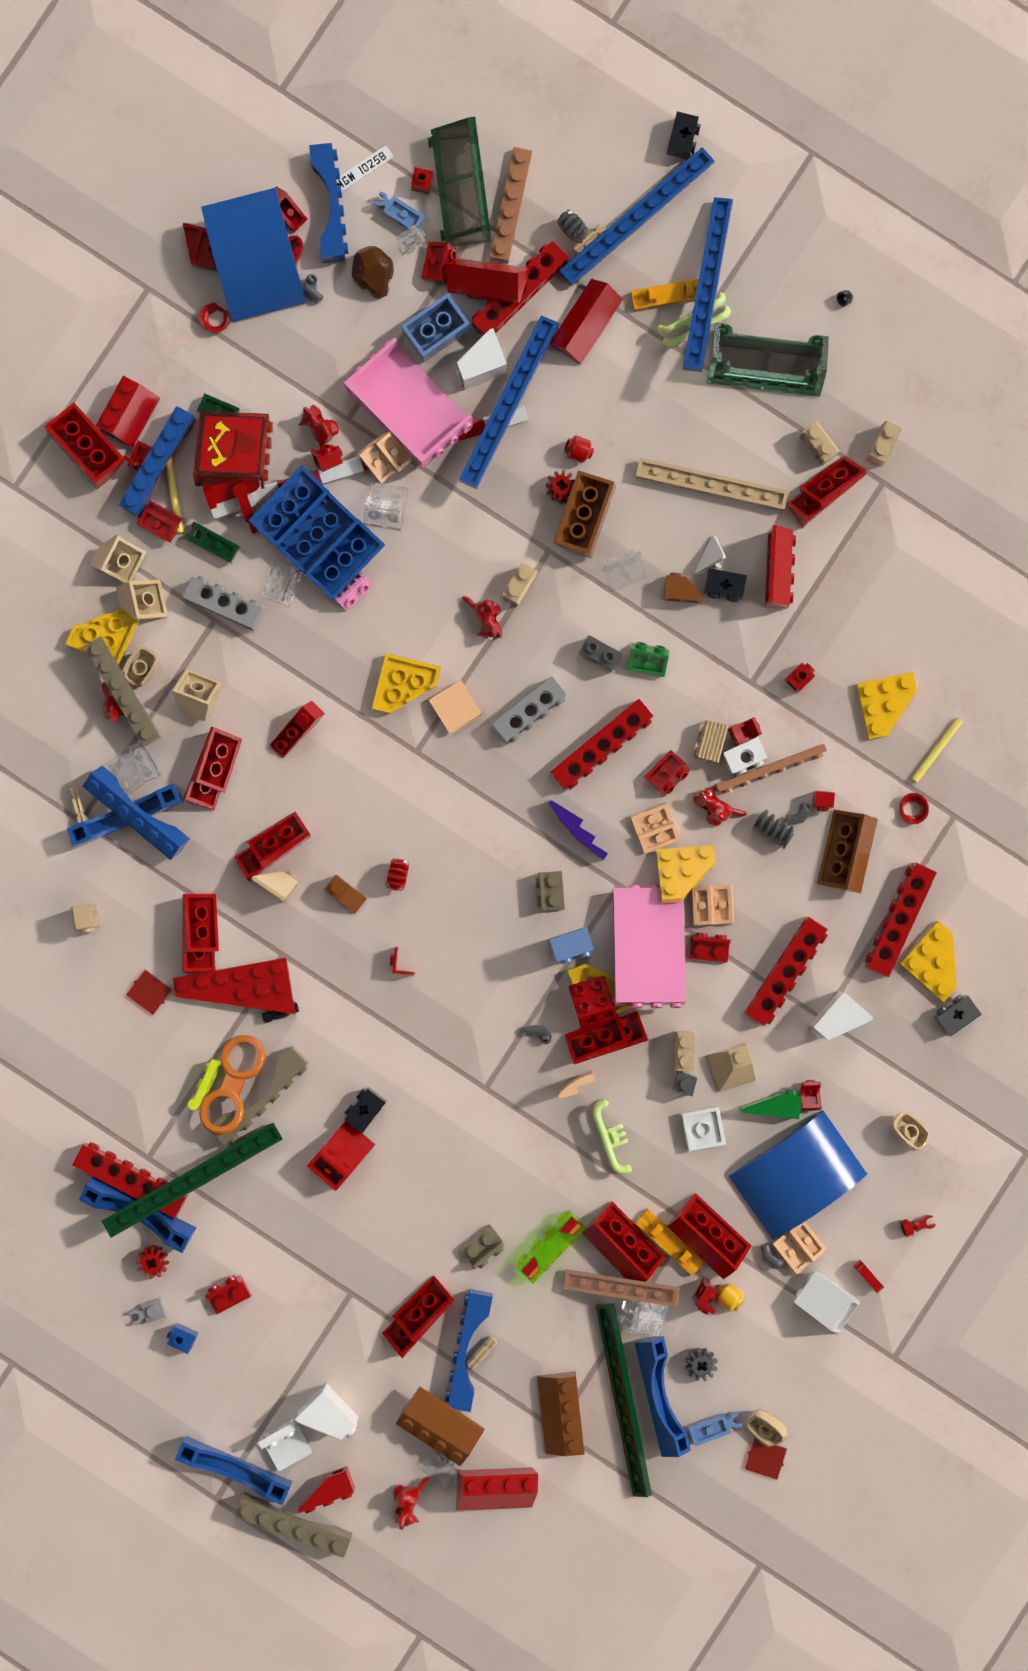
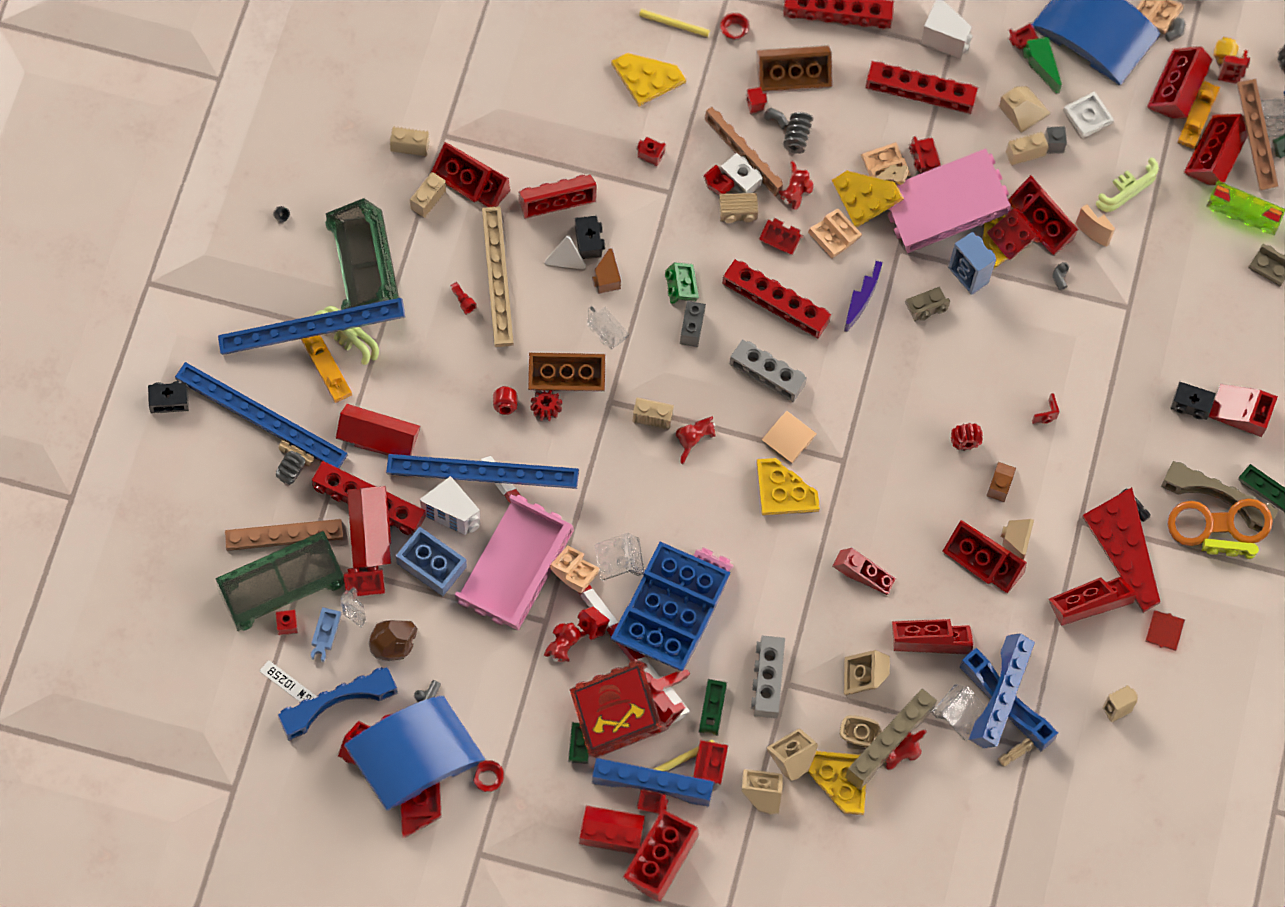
camera: 115 degrees left, 20 degrees down
clear bracket [262,561,302,607] -> none
none -> red piece [450,281,477,315]
none -> tan animal [876,165,909,185]

